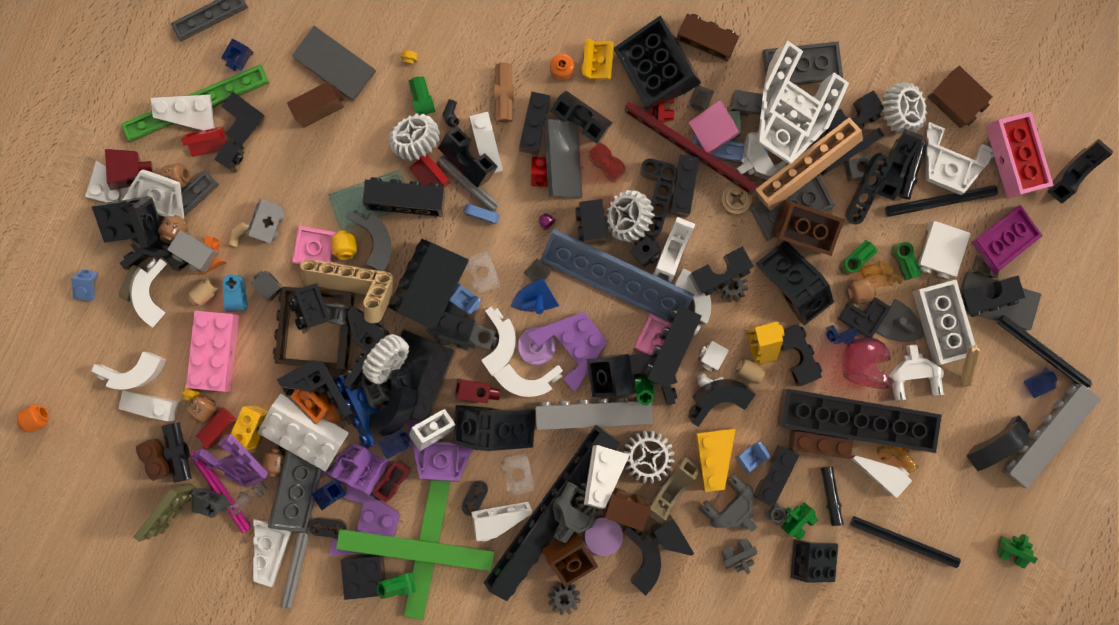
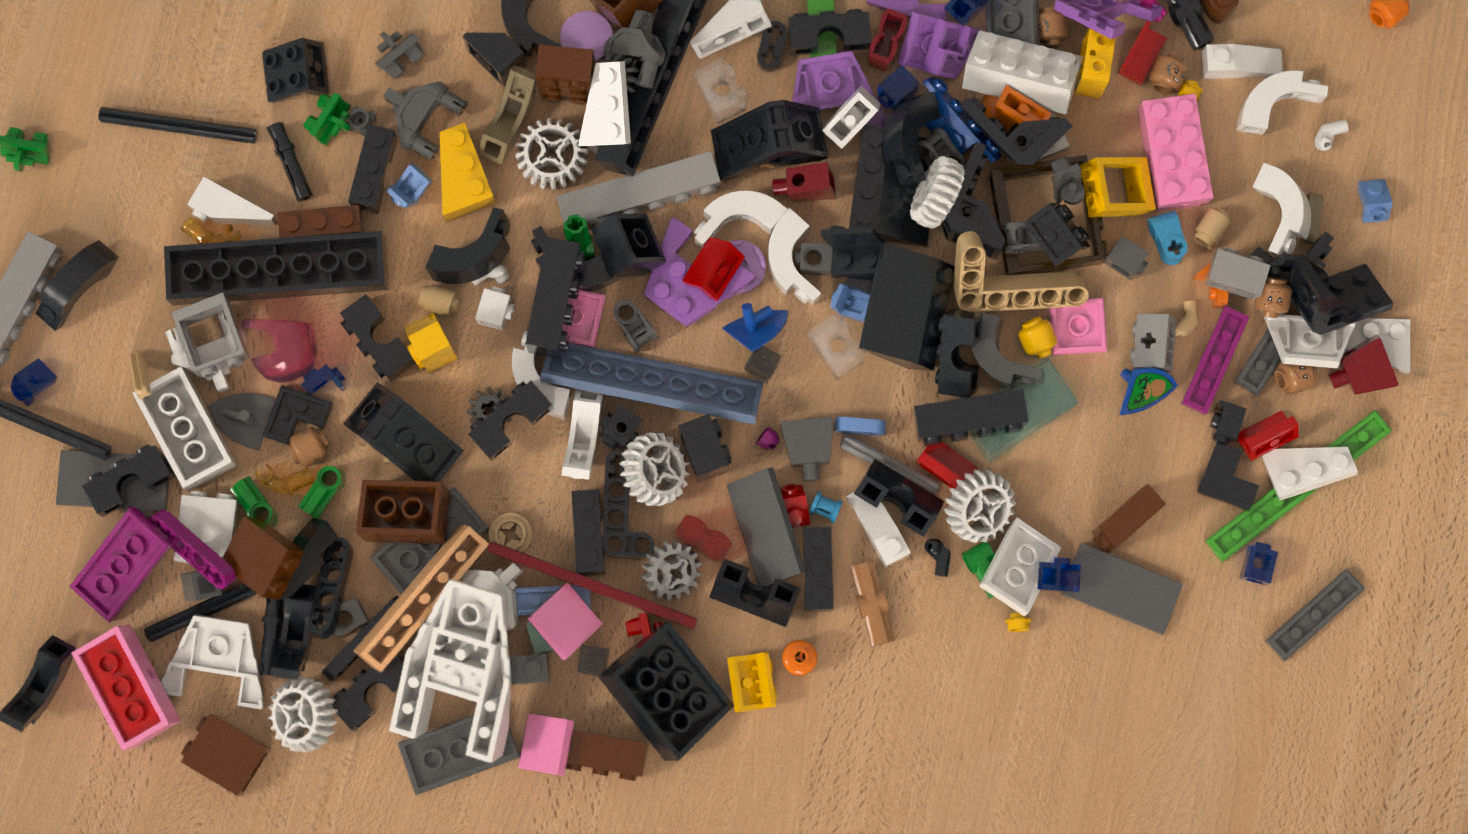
camera: 165 degrees right, 5 degrees down
none -> magenta beam [149,509,236,589]
none -> light grey window [171,292,250,378]
none -> dark grey brick [180,571,222,601]
none -> reddish brown brick [222,516,305,600]
none -> black slope [281,518,338,600]
none -> bright pink tile [518,713,574,776]
none -> dark grey piece [614,300,659,353]
none -> light grey gear [642,540,702,601]
none -> red panel [682,237,745,301]
none -> dark grey torso [780,417,833,481]
none -> black arch [788,9,871,56]
none -> dark azure bush [809,491,843,524]
none -> black arch [935,309,983,398]
none -> white plate [979,518,1061,616]
none -> clear blue brick [1037,557,1081,592]
none -> dark grey hips [1051,157,1085,205]
none -> yellow window [1080,157,1156,217]
none -> shield [1119,367,1178,415]
none -> magenta plate [1181,306,1250,415]
none -> white arm [1315,119,1348,151]

